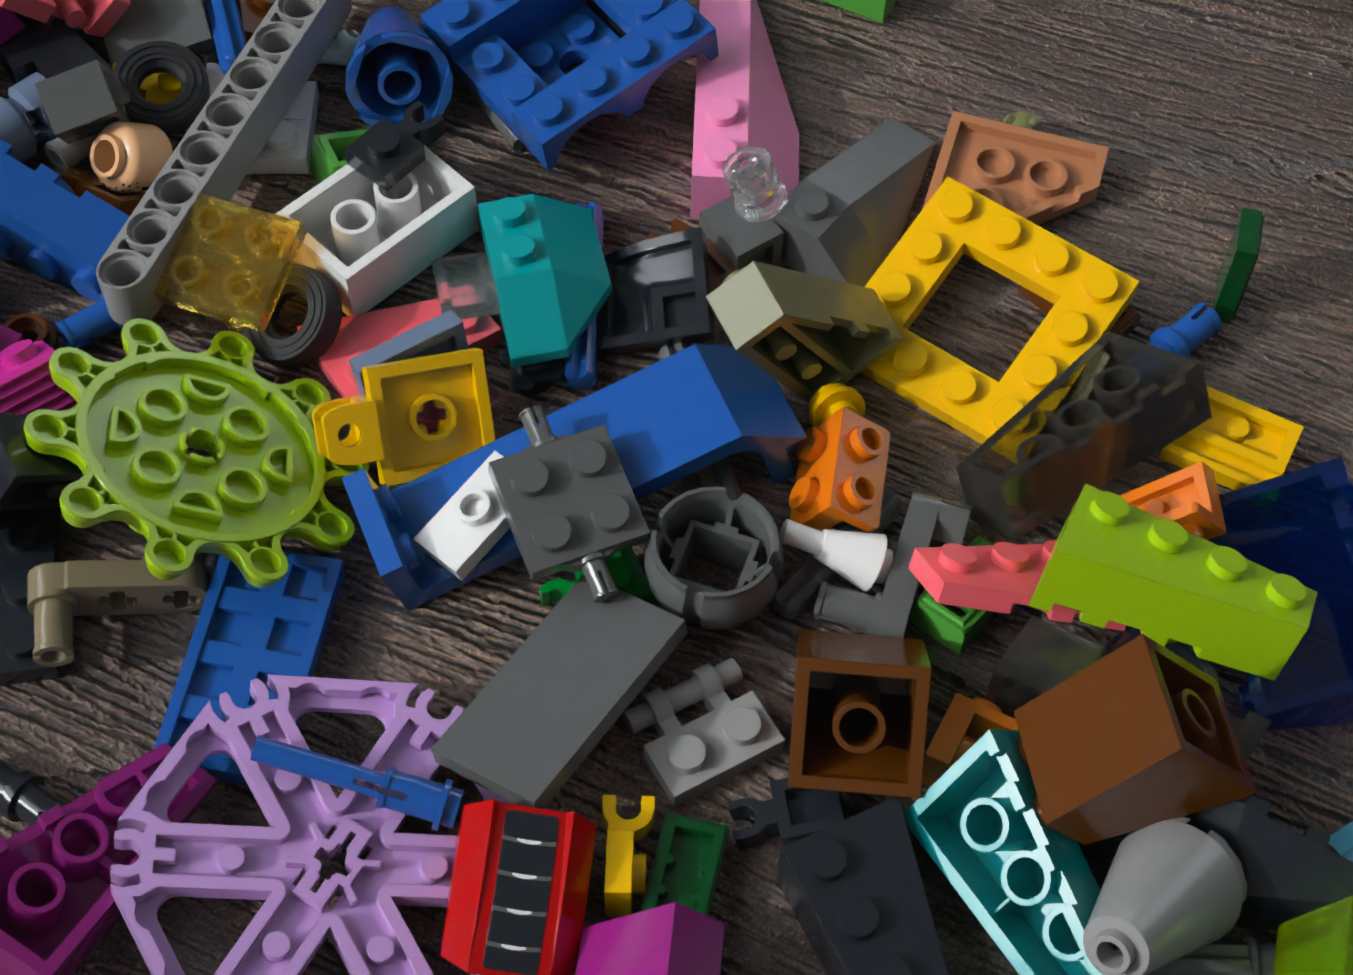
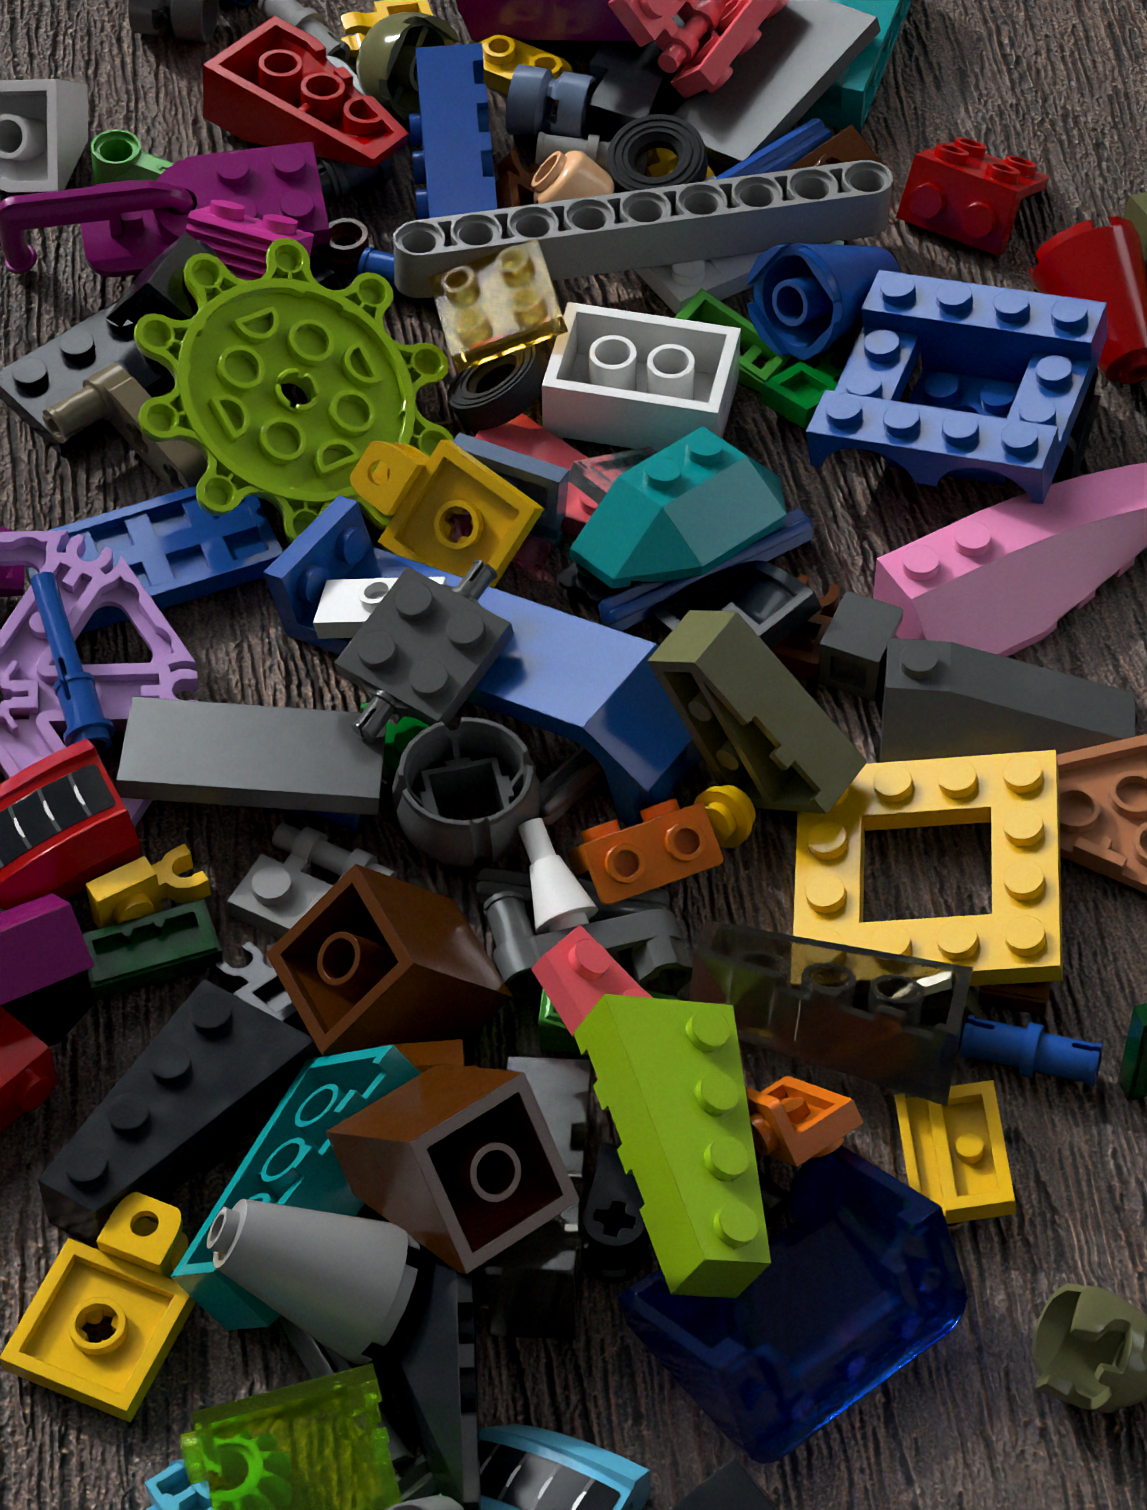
camera: 60 degrees right, 5 degrees down
dark grey brick [34,60,131,144] -> none
black plate [344,100,446,191] -> none
clear bush [722,146,789,222] -> none
none -> green plate [760,350,843,429]

